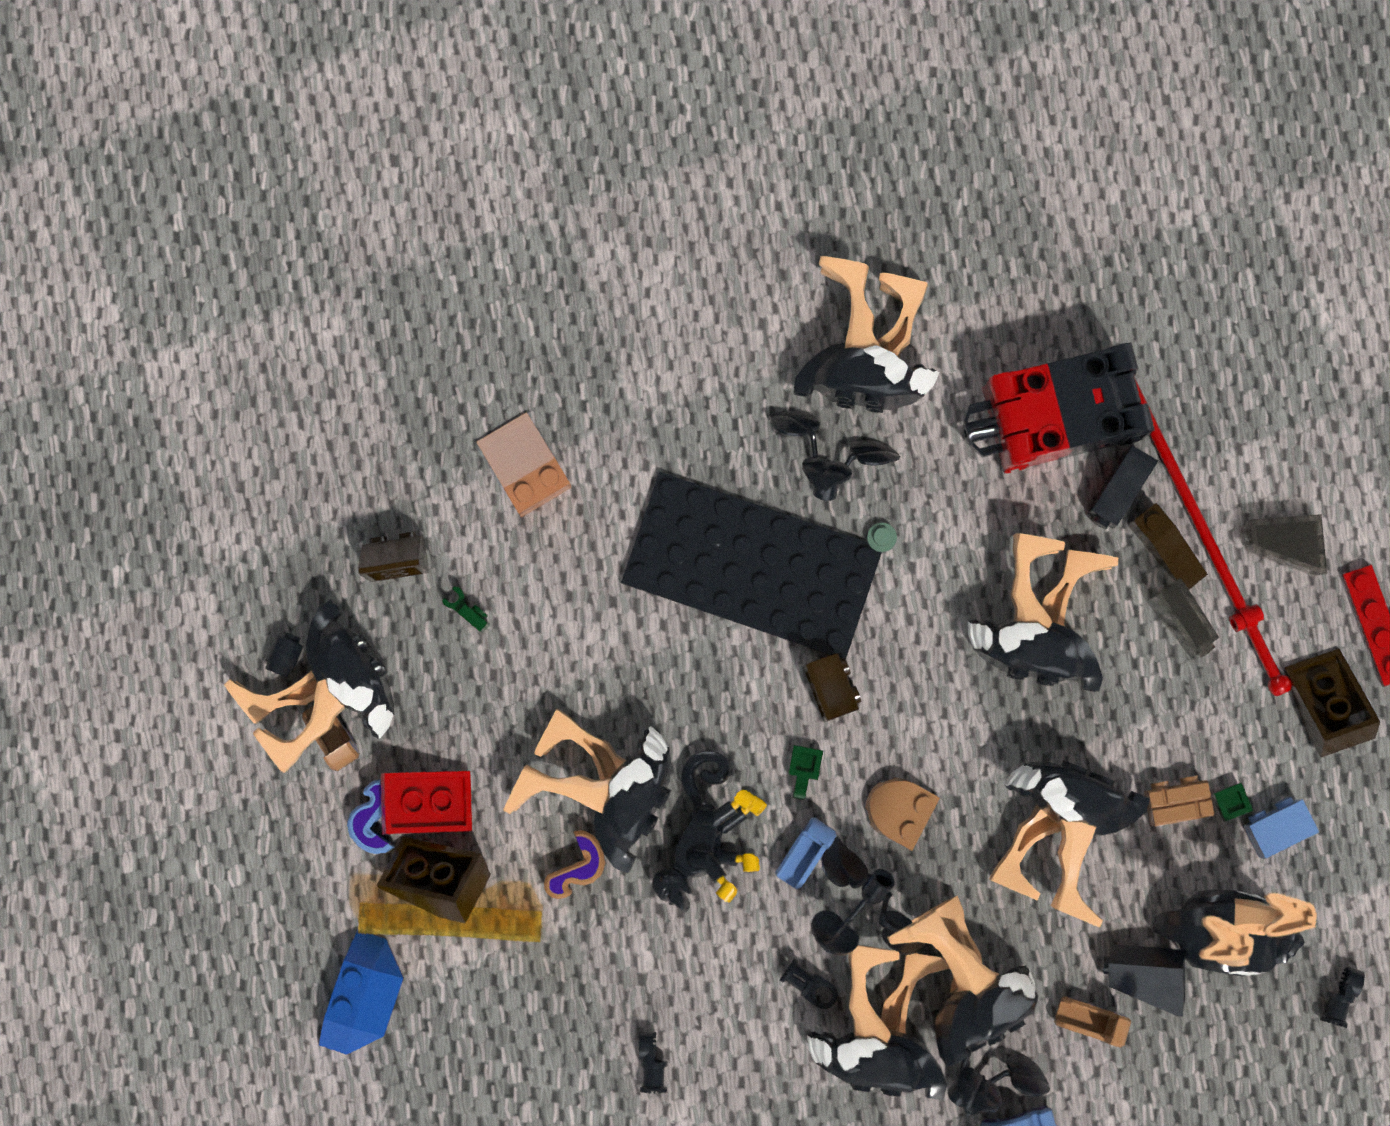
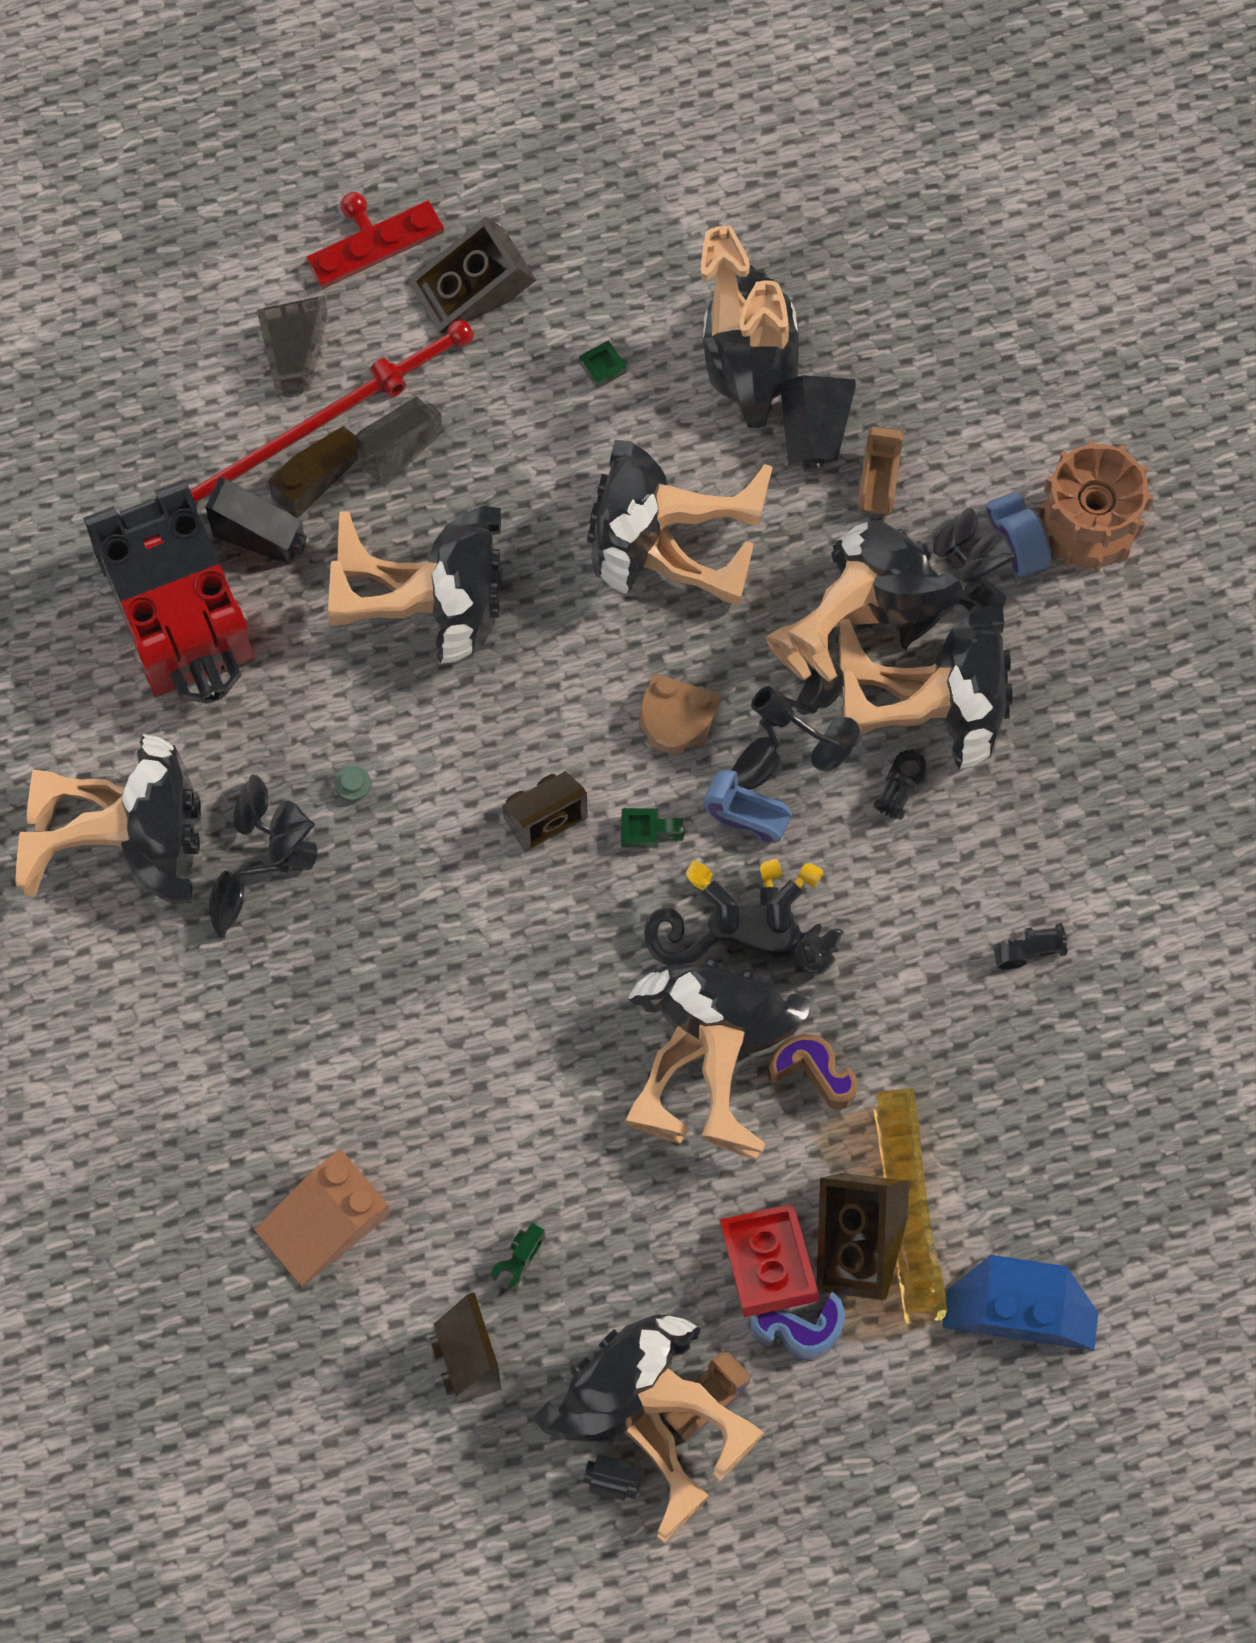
camera: 100 degrees left, 15 degrees down
black plate [621,472,882,659] -> none
medium nougat brick [1144,775,1214,827] -> none
medium blue brick [1243,797,1319,859] -> none
black connector [1320,967,1365,1028] -> none

